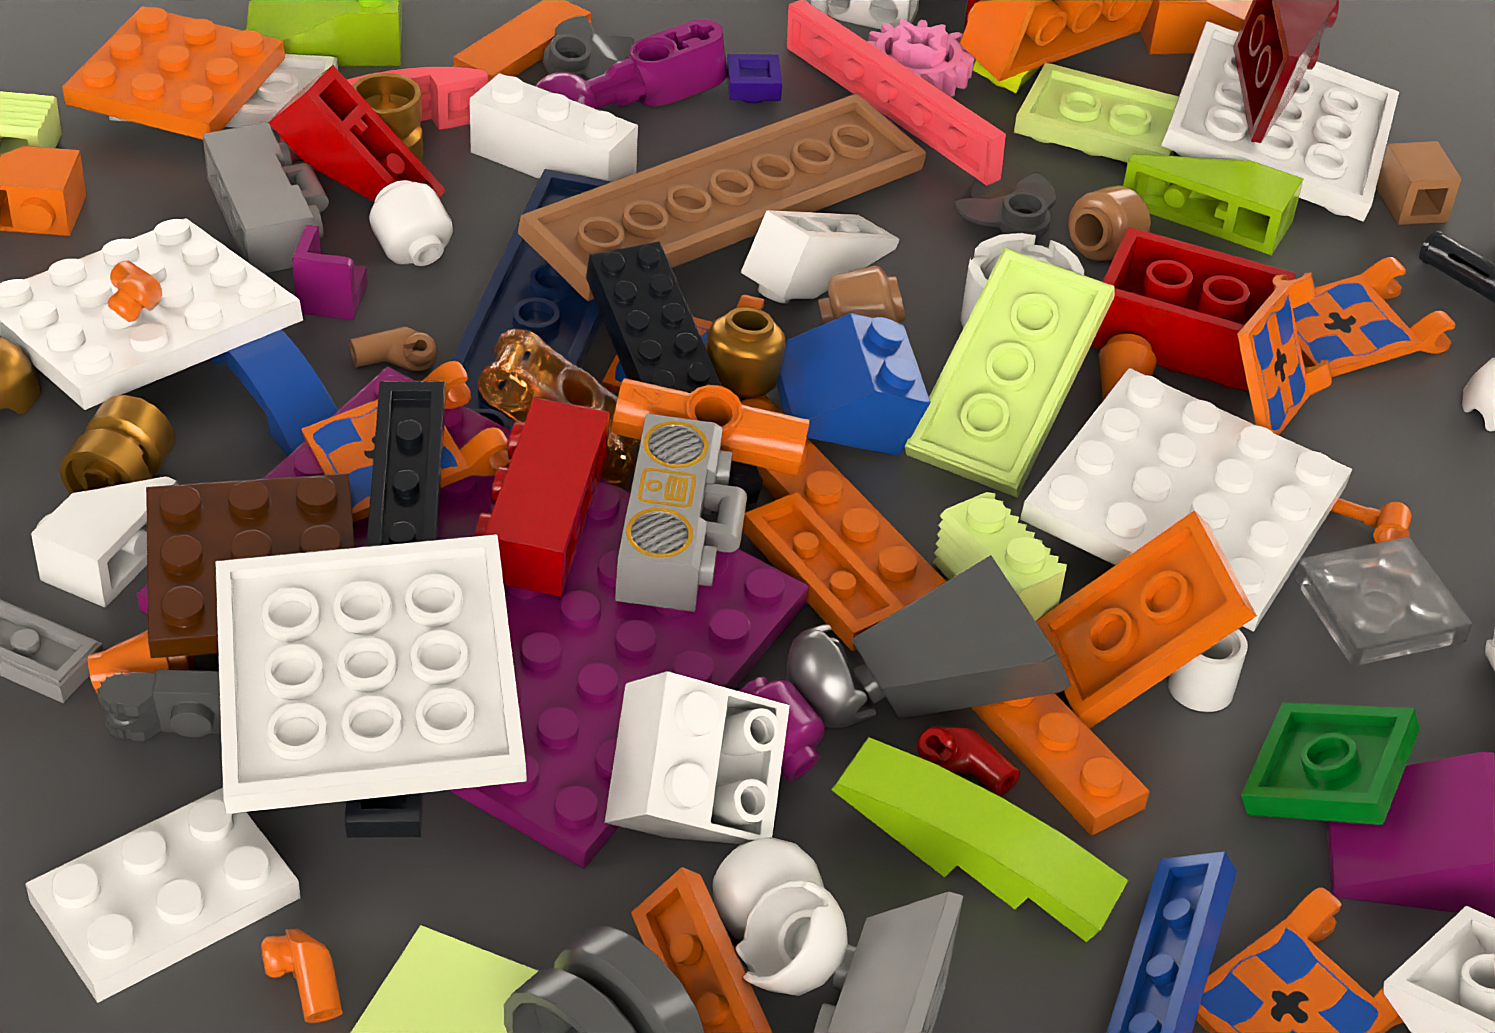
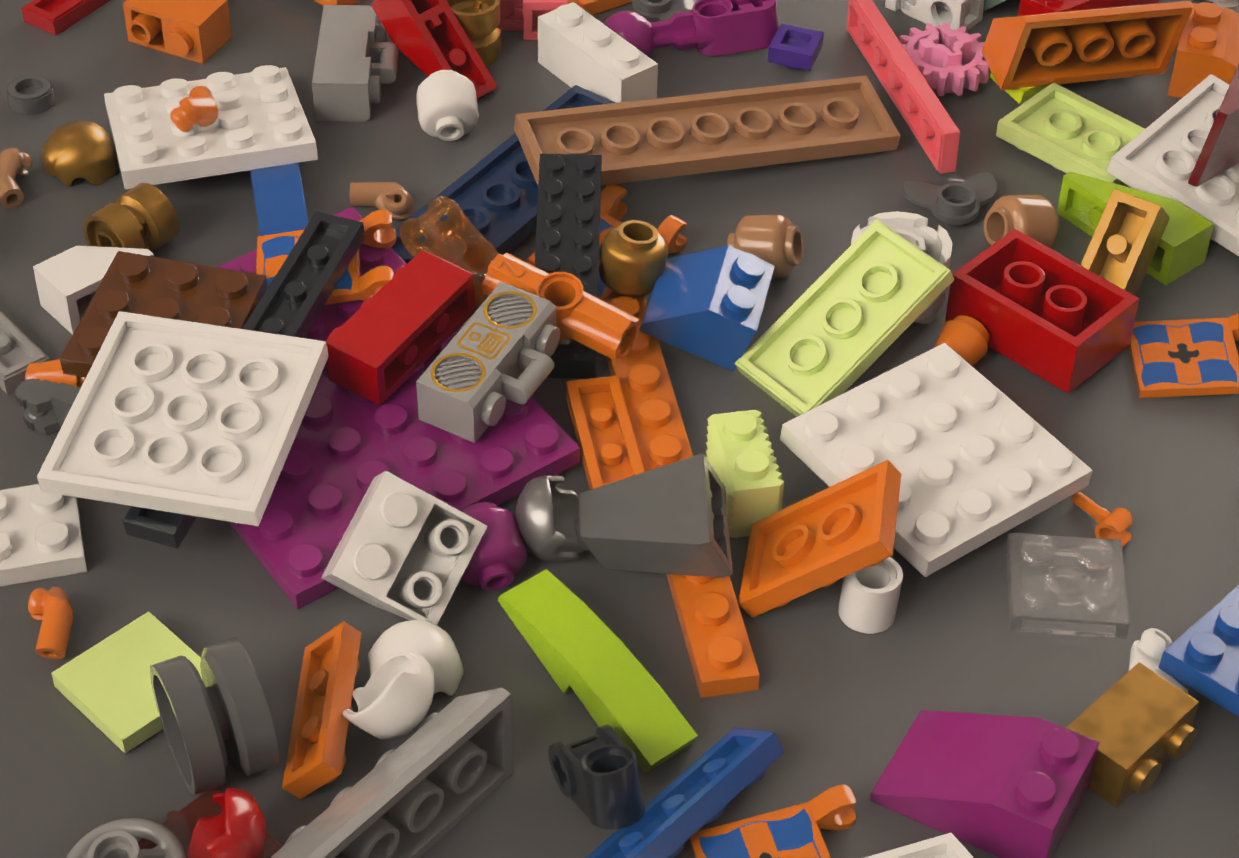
camera: 25 degrees right, 0 degrees up
magenta panel [292,225,368,320] -> none
white slope [741,210,900,304] -> none
red arm [917,726,1020,796] -> none
orange flag [1237,272,1332,436] -> none
green plate [1241,702,1420,825] -> none
none -> black piece [548,724,645,829]
none -> pearl gold brick [1081,189,1170,296]

